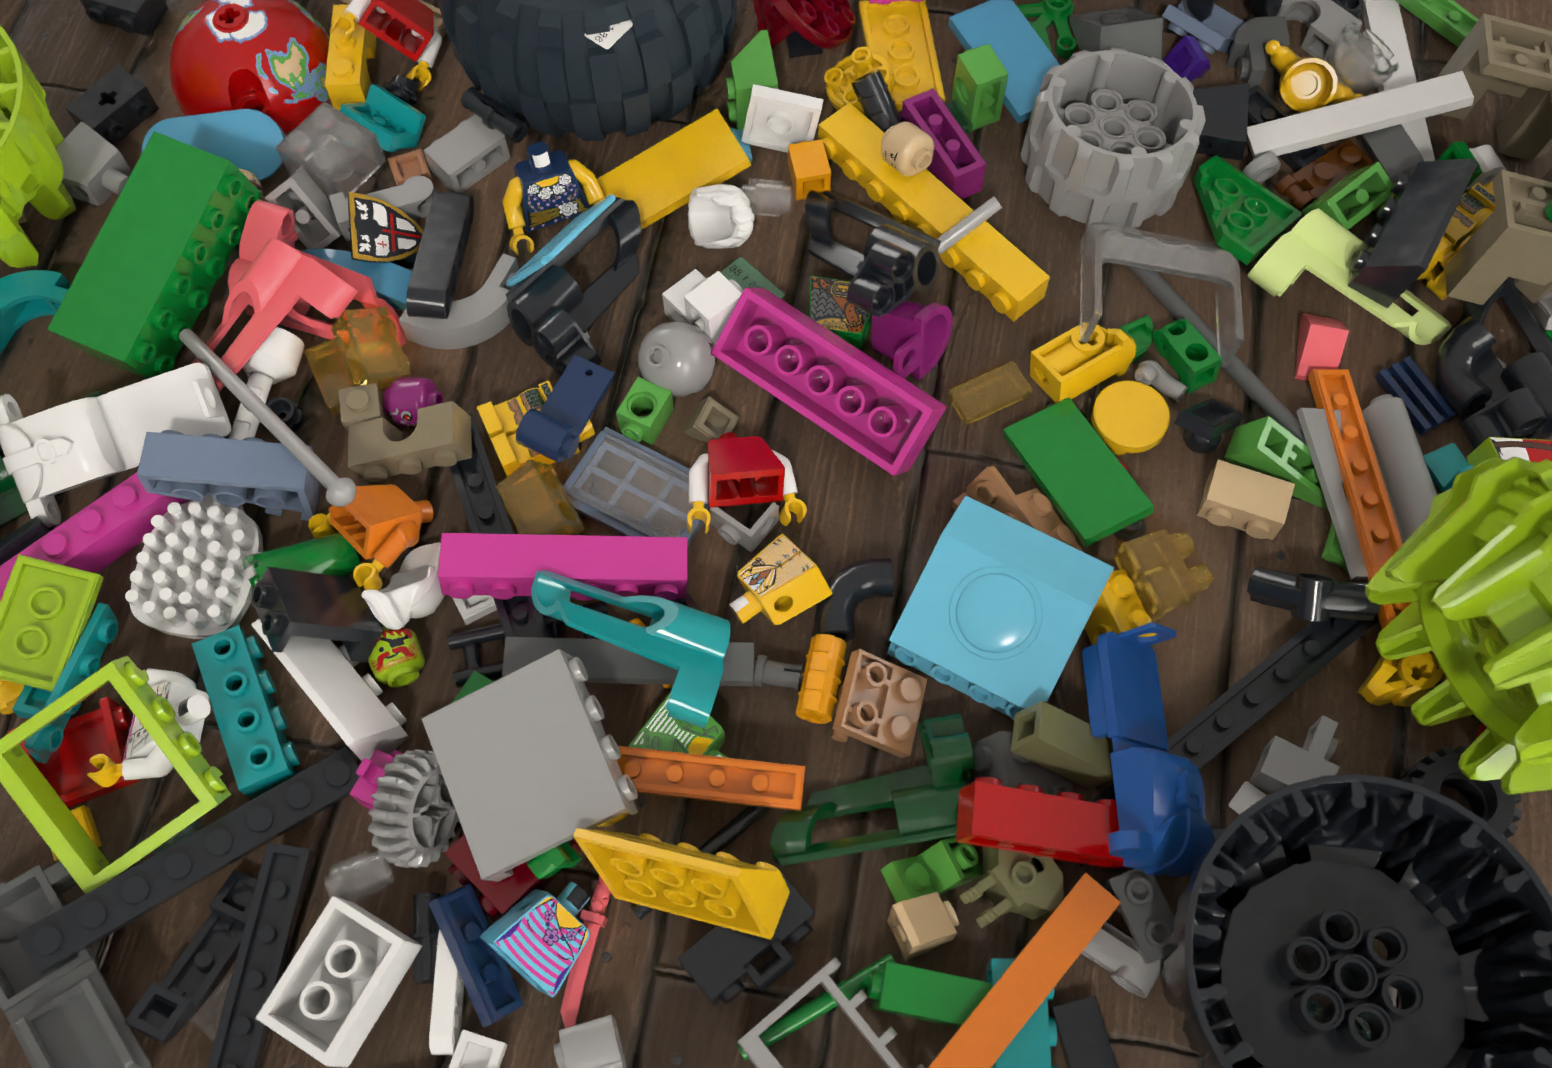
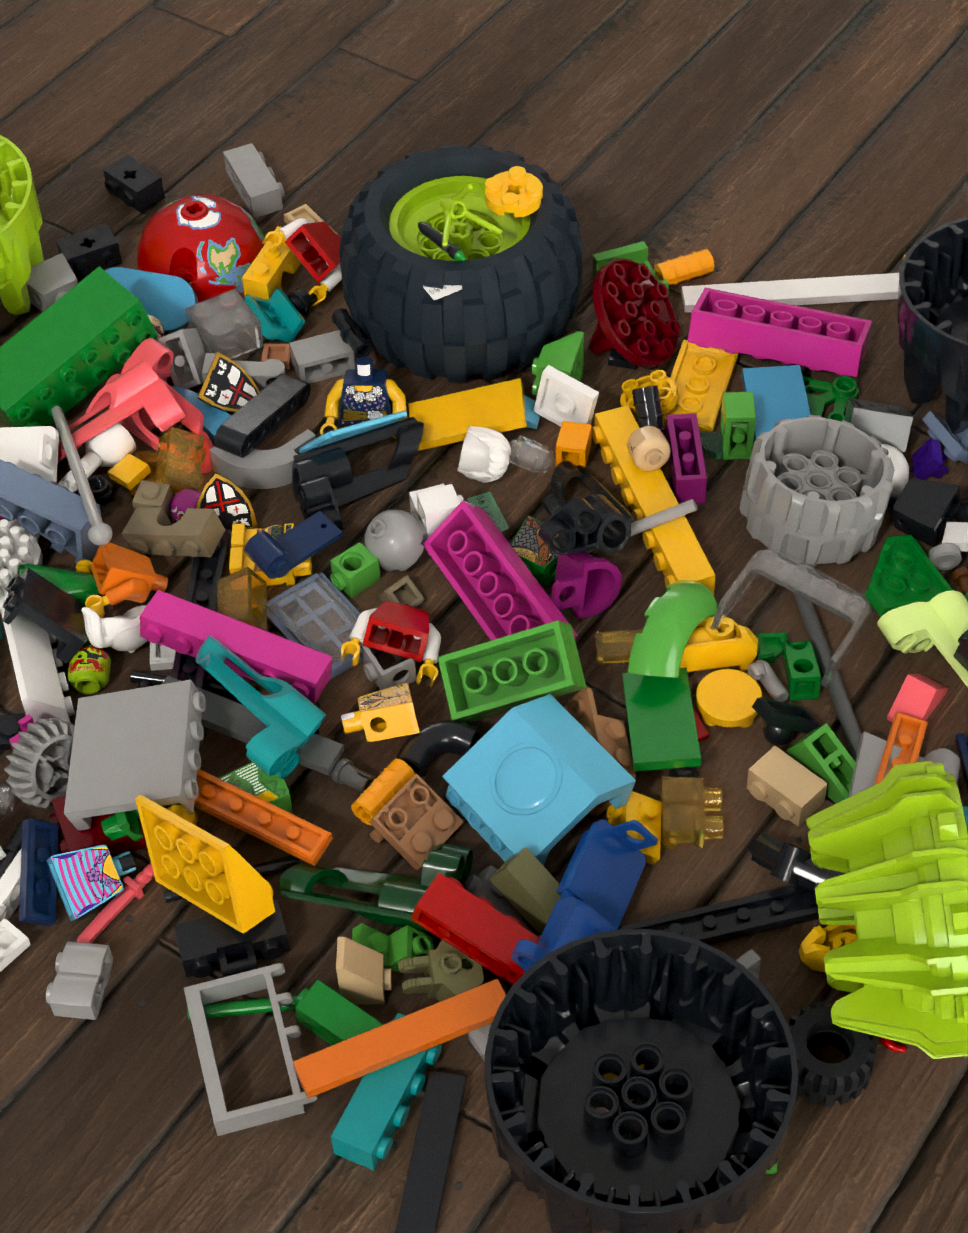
camera: 25 degrees right, 15 degrees down
none -> yellow tile [108,453,151,491]
none -> shield [196,472,258,535]
none -> bright green brick [438,620,586,723]
none -> bright green brick [628,580,718,678]

